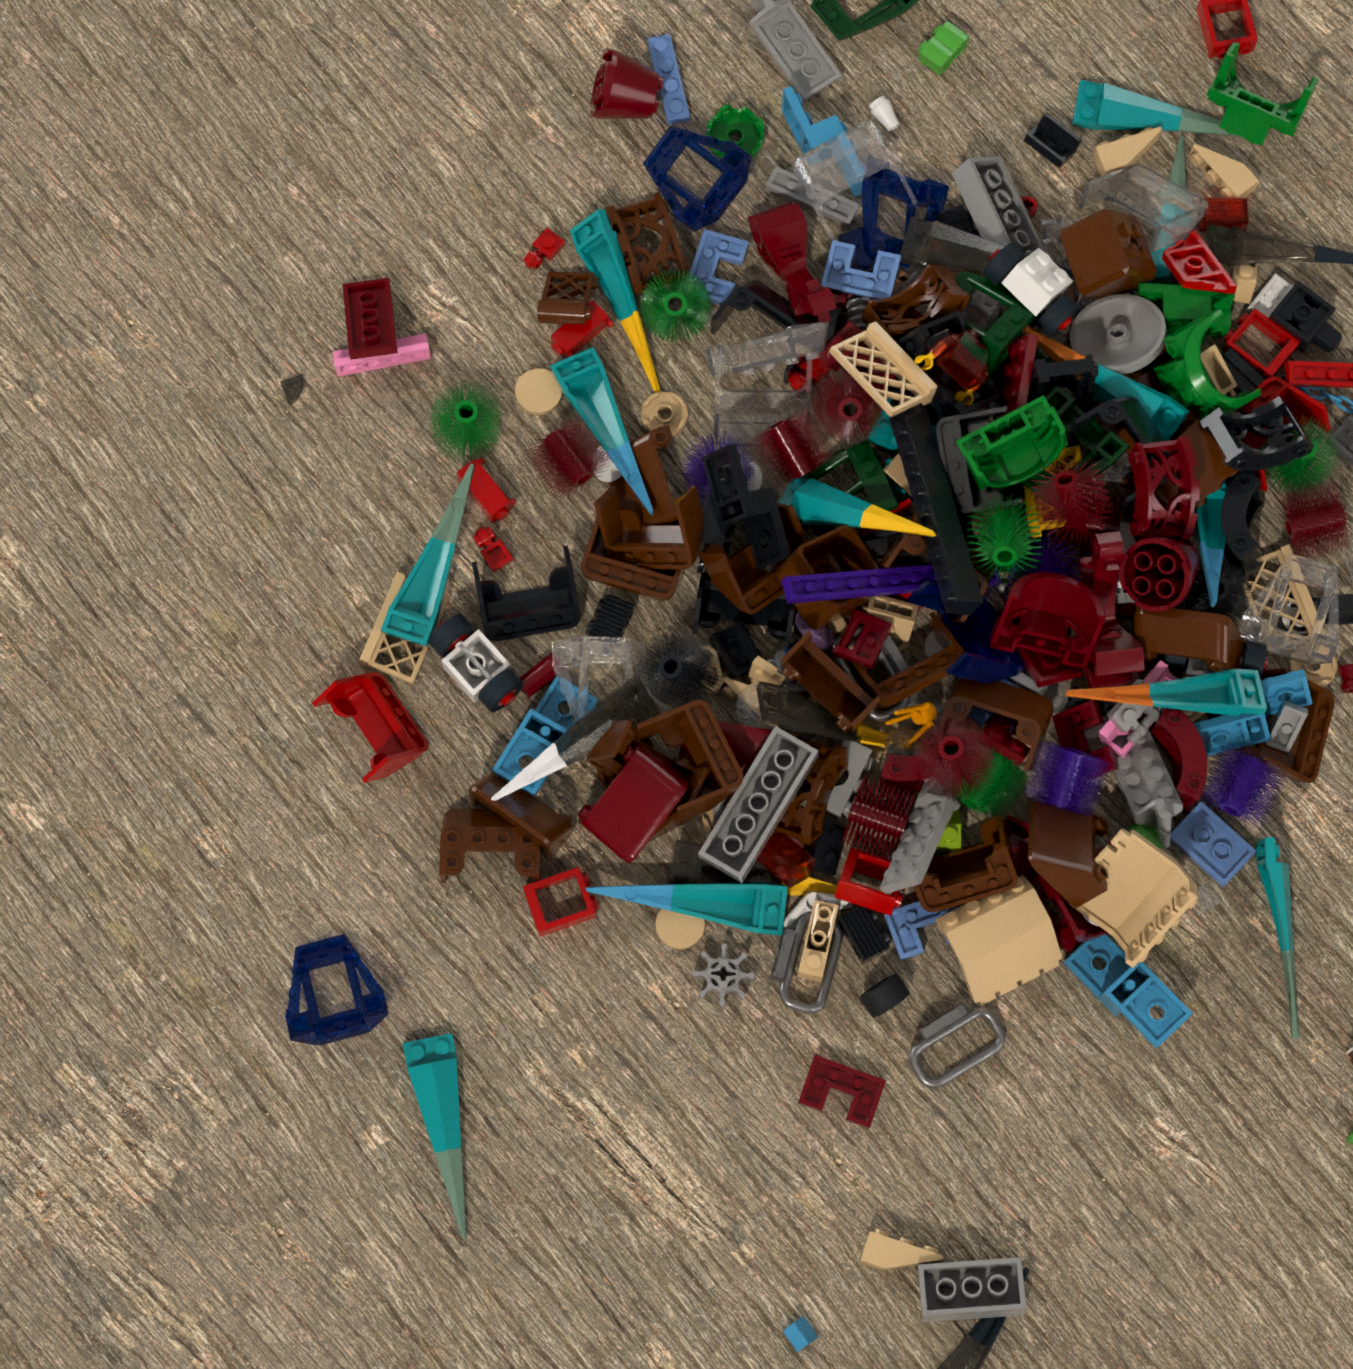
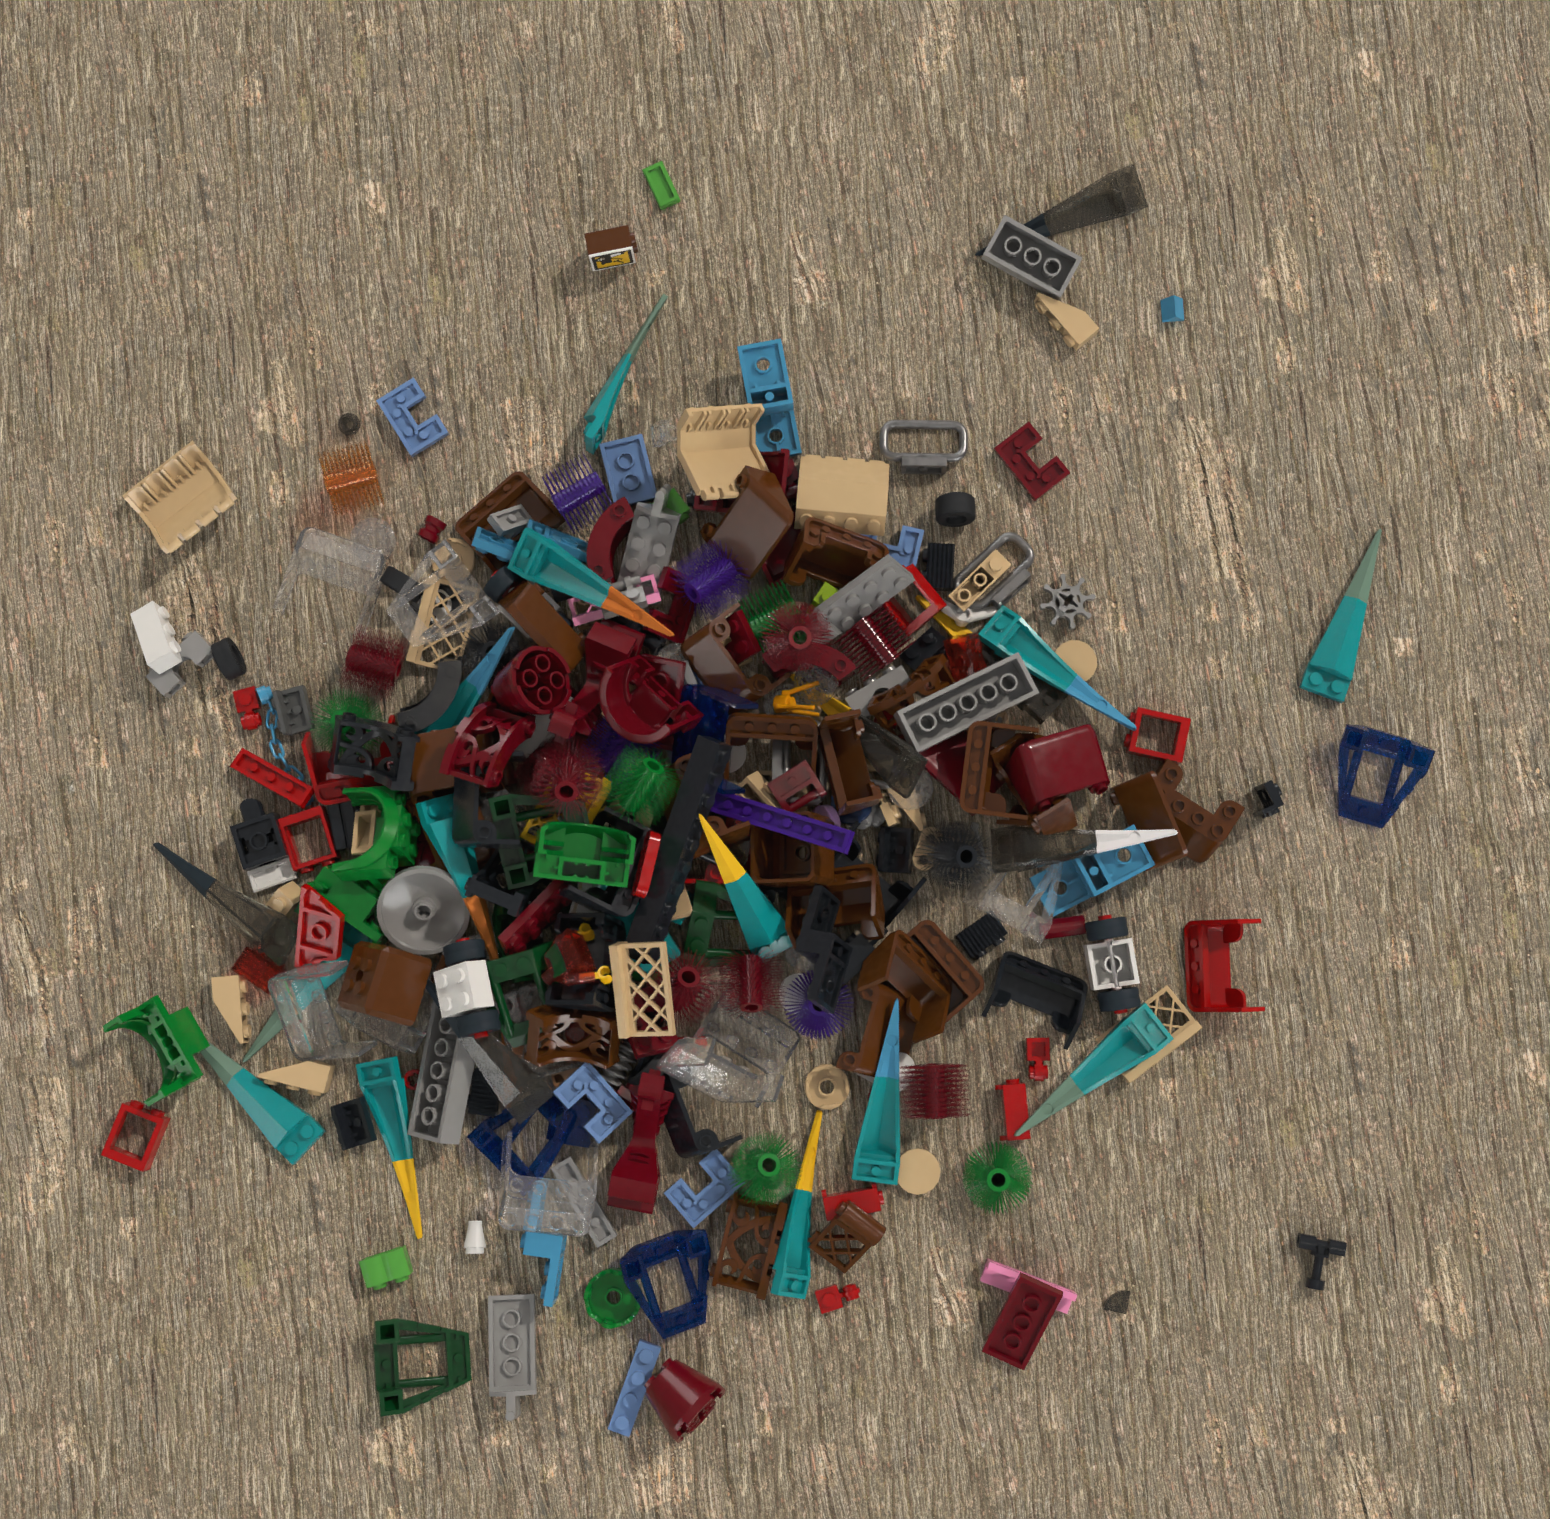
camera: 140 degrees left, 10 degrees up
none -> teal plate [356,1056,423,1239]
none -> red beam [632,830,661,898]
none -> black bracket [1253,780,1284,819]
none -> black bar [1296,1233,1347,1291]

